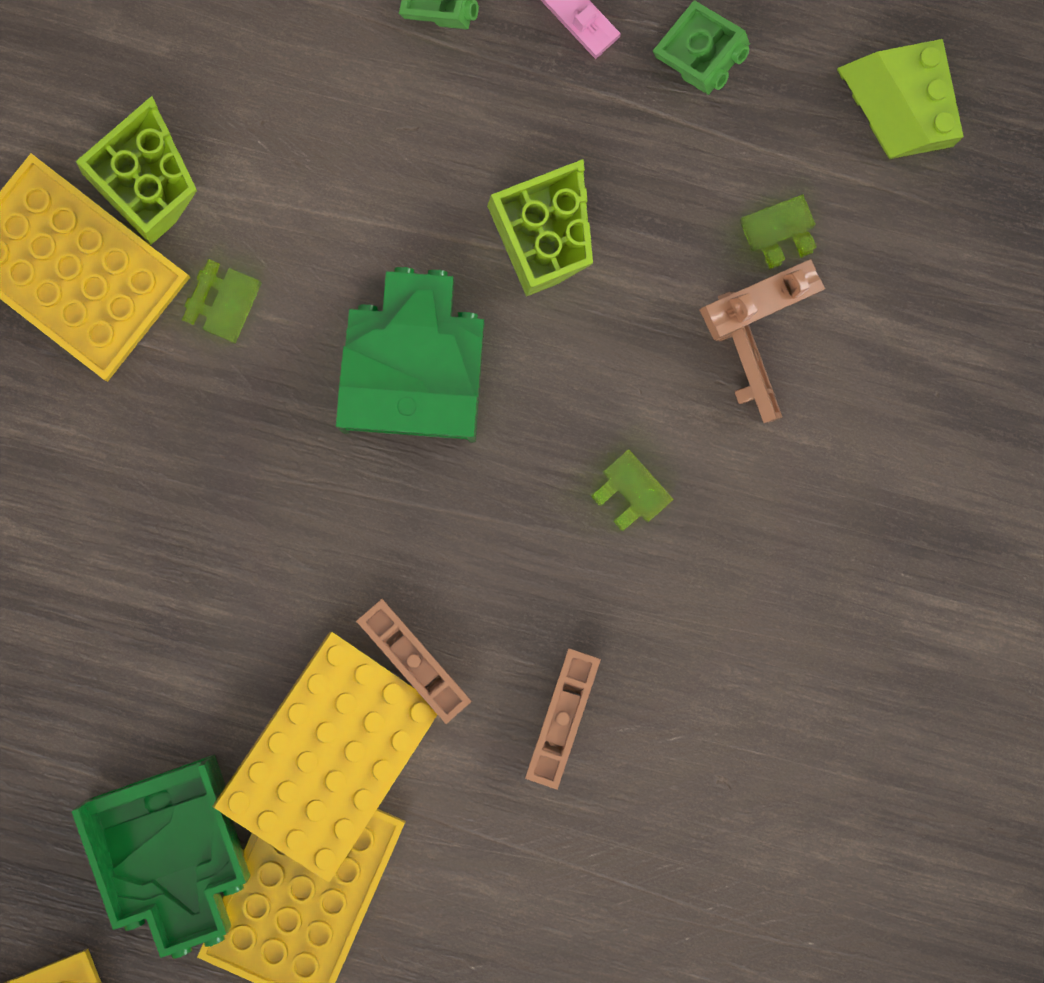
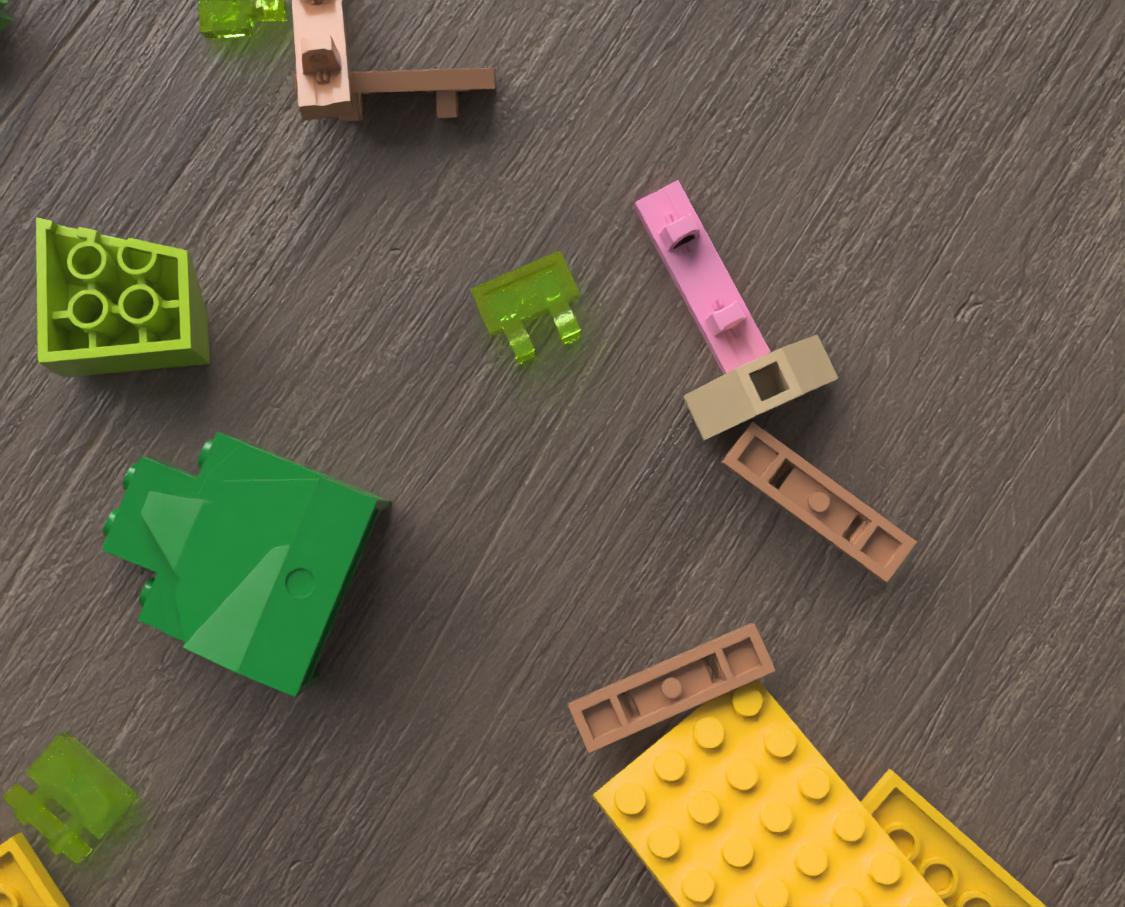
camera: 70 degrees left, 0 degrees up
none -> bright pink hinge [634,180,771,374]
none -> tan slope [683,334,839,441]

